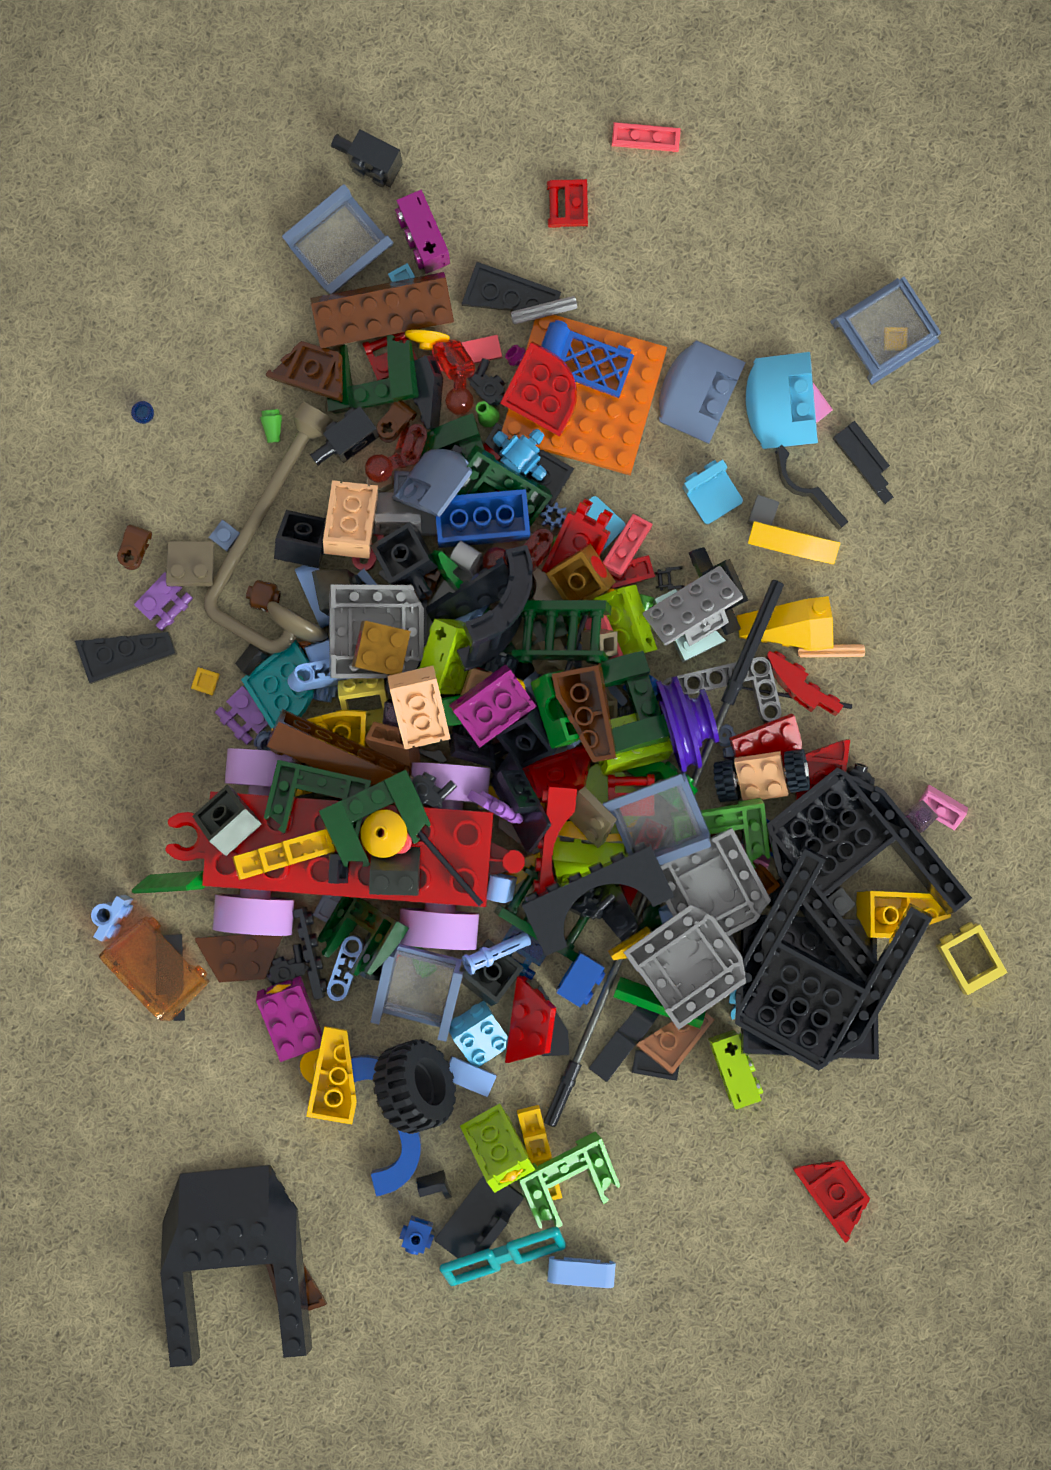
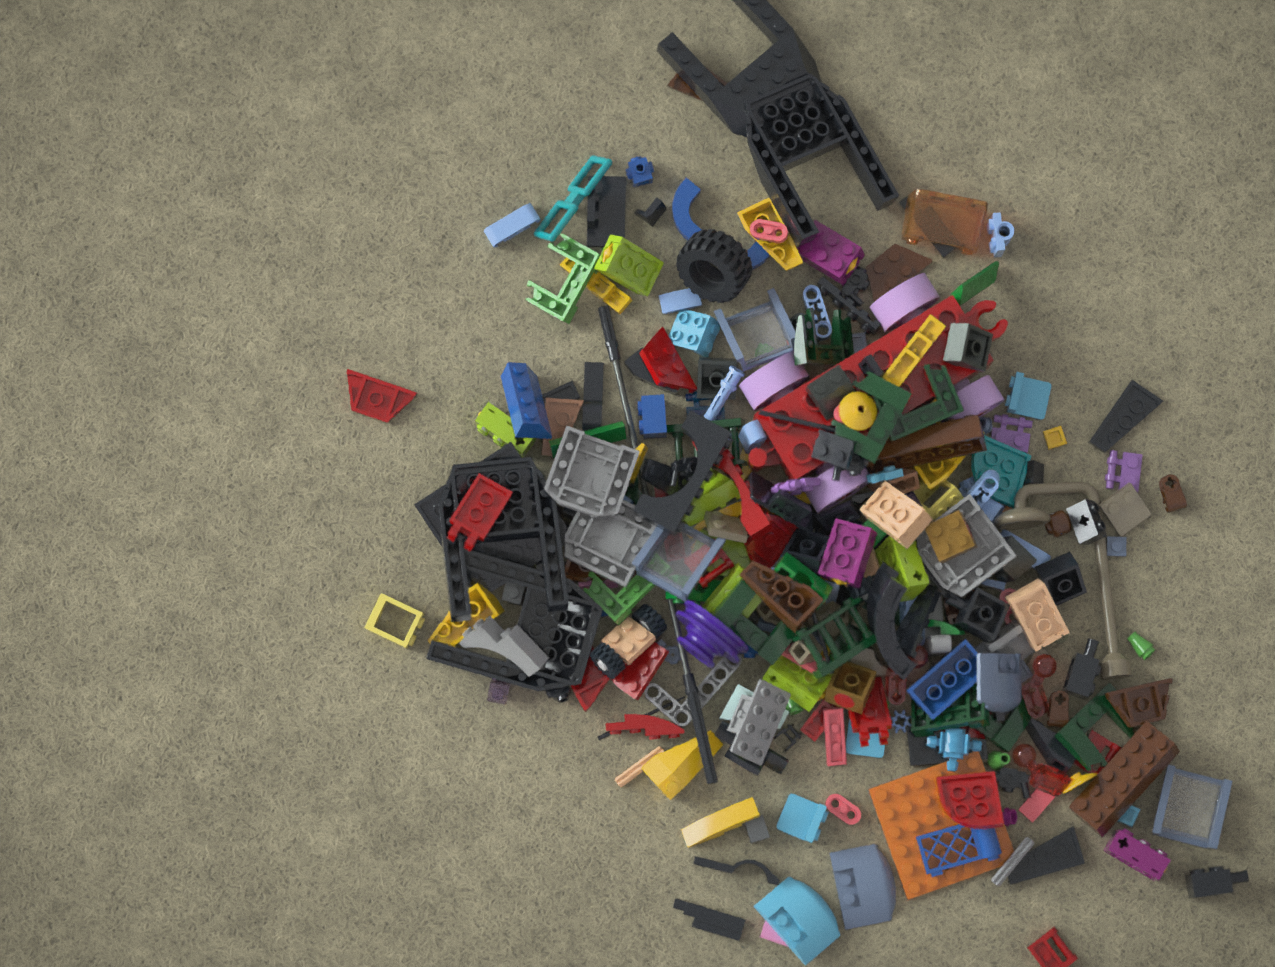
camera: 145 degrees right, 5 degrees down
clear blue plate [131,401,154,424] -> none
bright pink slope [916,785,968,831] -> none
none -> red tile [447,473,513,552]
none -> light grey arch [459,616,549,677]
none -> blue slope [501,362,552,439]
none -> black wedge [745,73,899,247]
none -> coral plate [750,219,789,243]
none -> black plate [811,430,856,469]
none -> coral plate [825,794,861,825]
none -> medium azure plate [866,465,904,483]
none -> medium azure bracket [1005,372,1051,420]
none -> brick [1066,499,1107,545]

